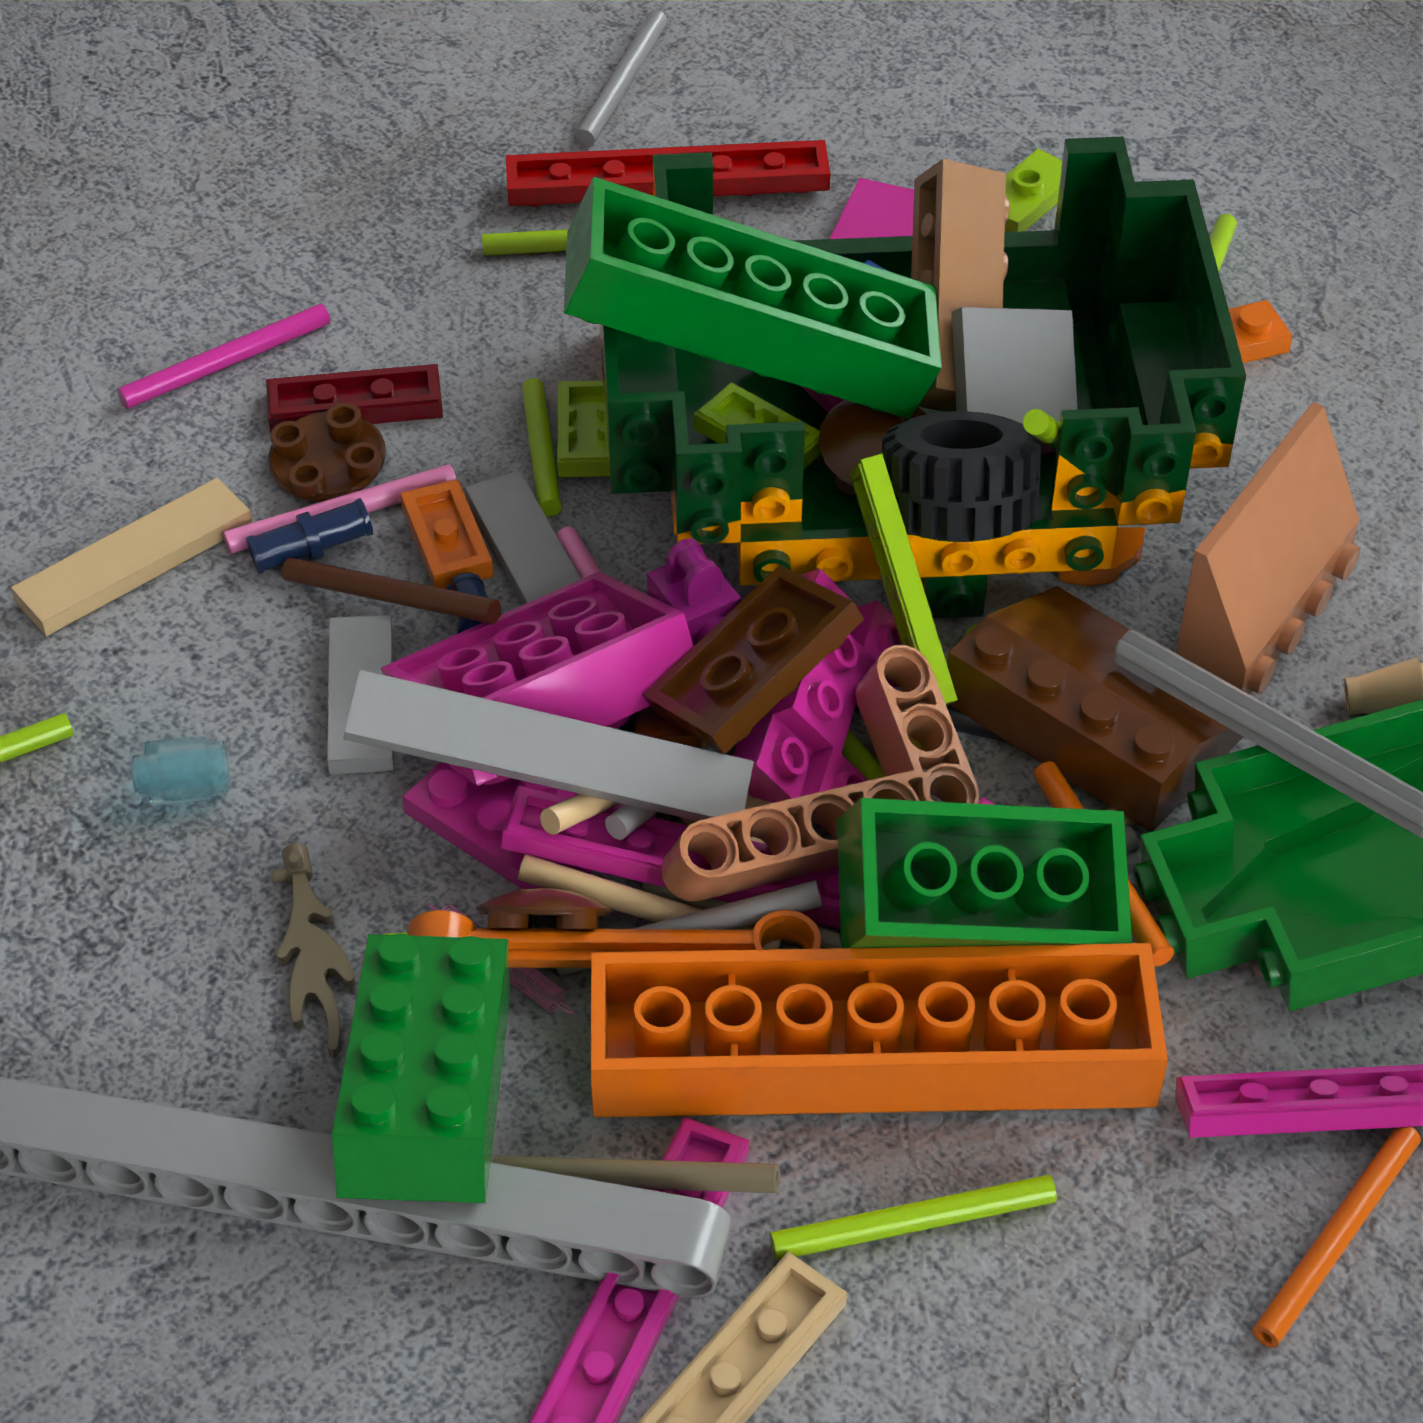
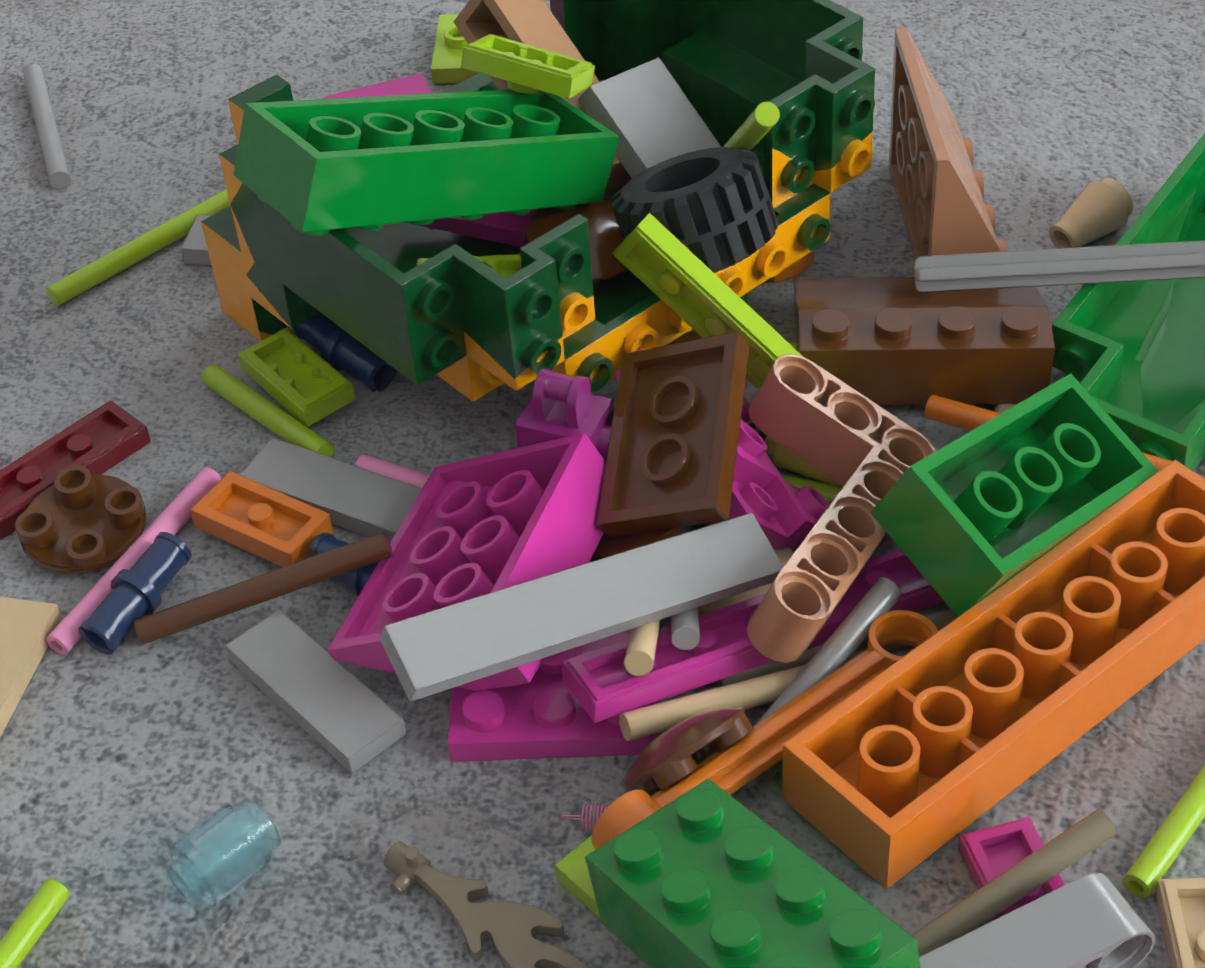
camera: 35 degrees left, 5 degrees down
red plate [506,140,831,207] -> none
none -> lime plate [461,34,595,99]

